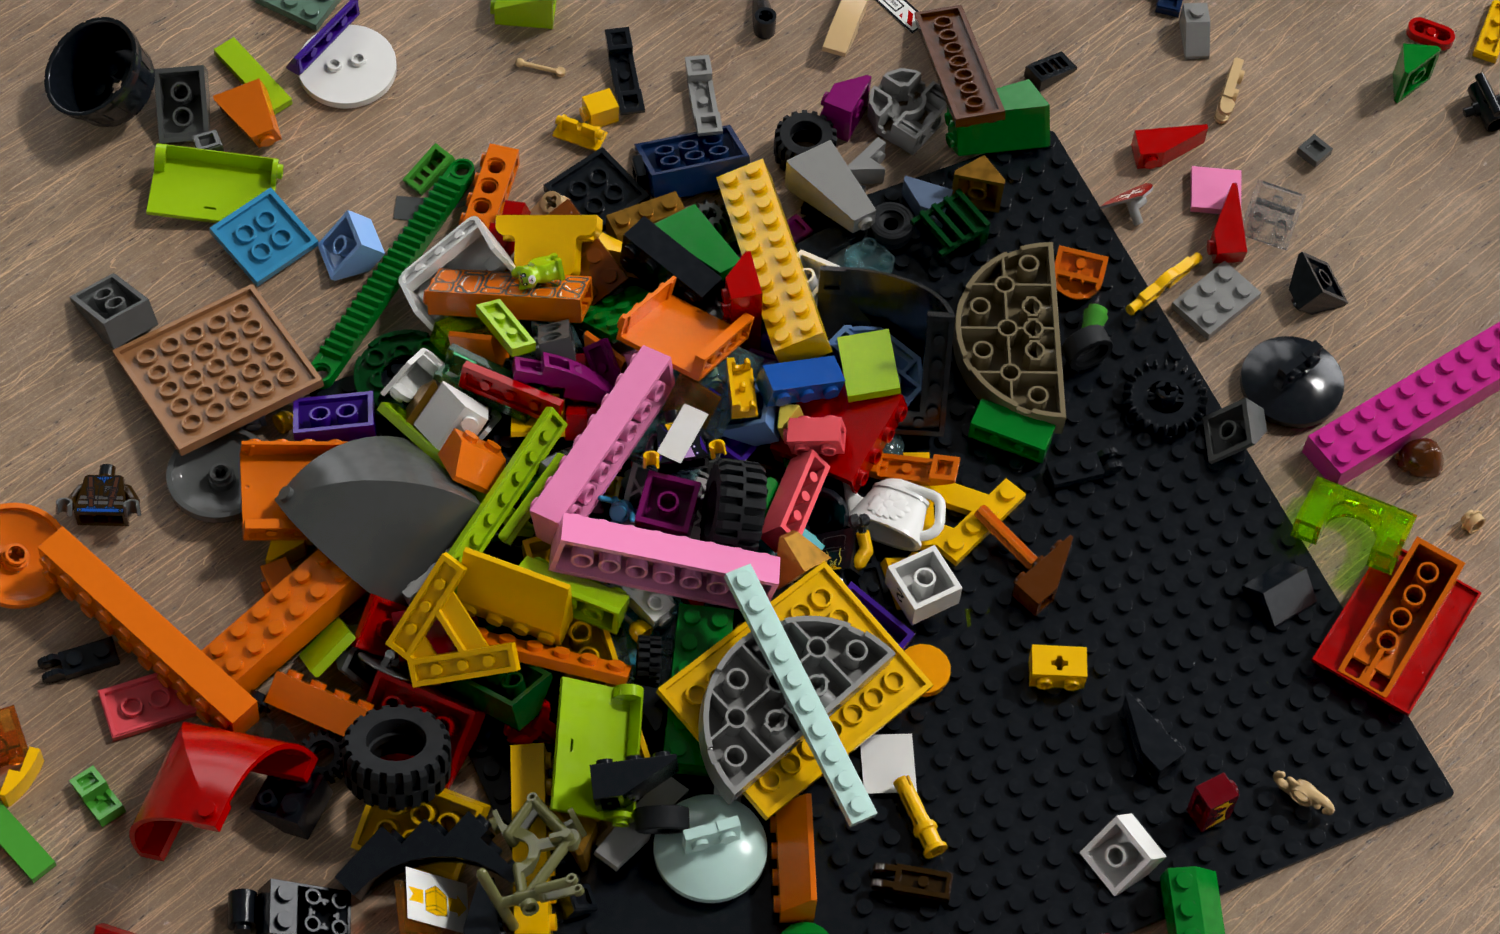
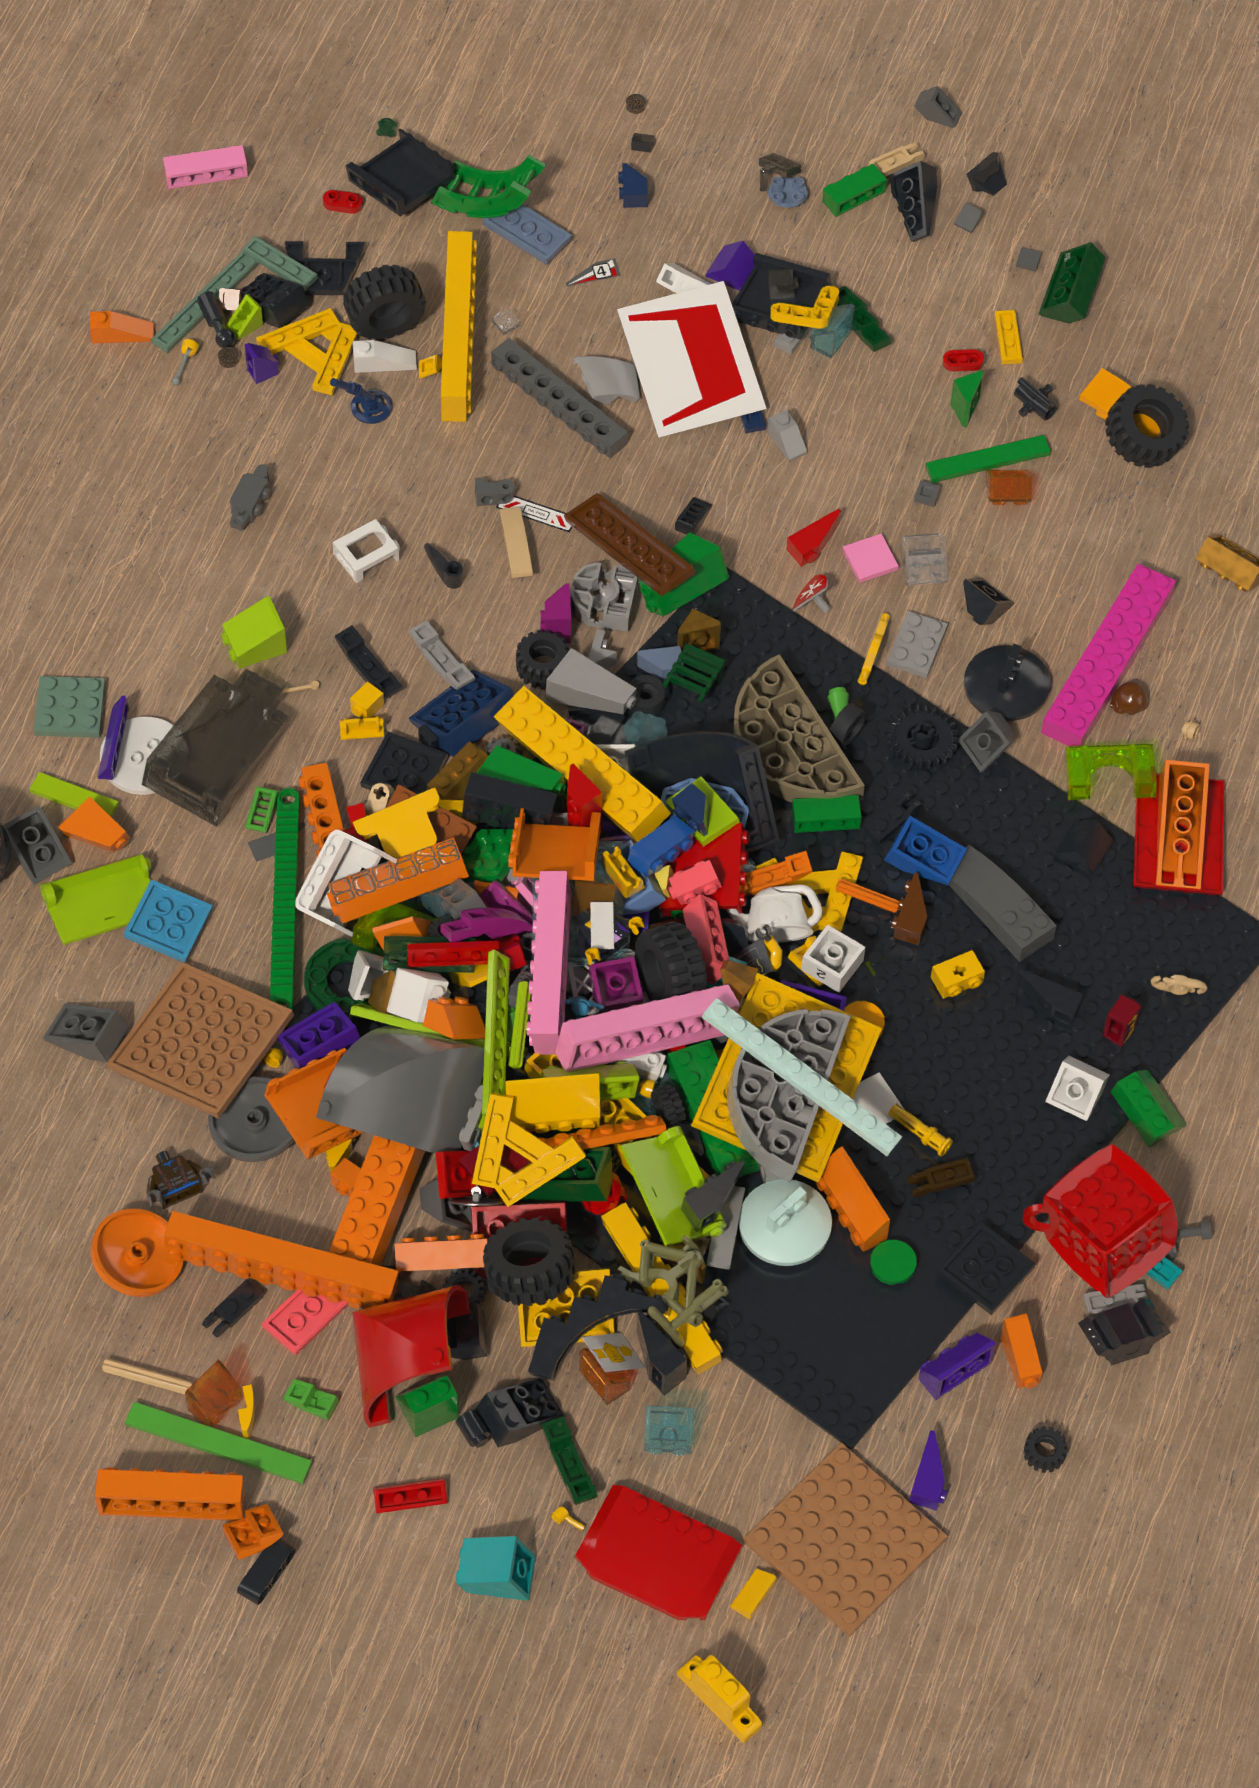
camera: 25 degrees left, 0 degrees up
dark grey slope [192,129,224,152] -> none
lime tile [299,617,356,678] -> none
light blue slope [318,210,385,281] -> none
lime plate [476,299,536,357] -> none
lime animal [511,253,565,290] -> none
black tyre [635,805,690,834] -> none
orange slope [1055,245,1109,300] -> none
red slope [1207,183,1247,264] -> none
tan hinge [1214,57,1245,125] -> none
none -> clear smoke panel [141,669,289,827]
none -> green slope [395,1375,458,1437]
none -> dark blue slope [672,783,710,836]
none -> blue slope [884,816,967,885]
none -> green tile [925,435,1051,483]
none -> dark grey slope [948,845,1056,962]
none -> clear orange slope [985,470,1032,505]

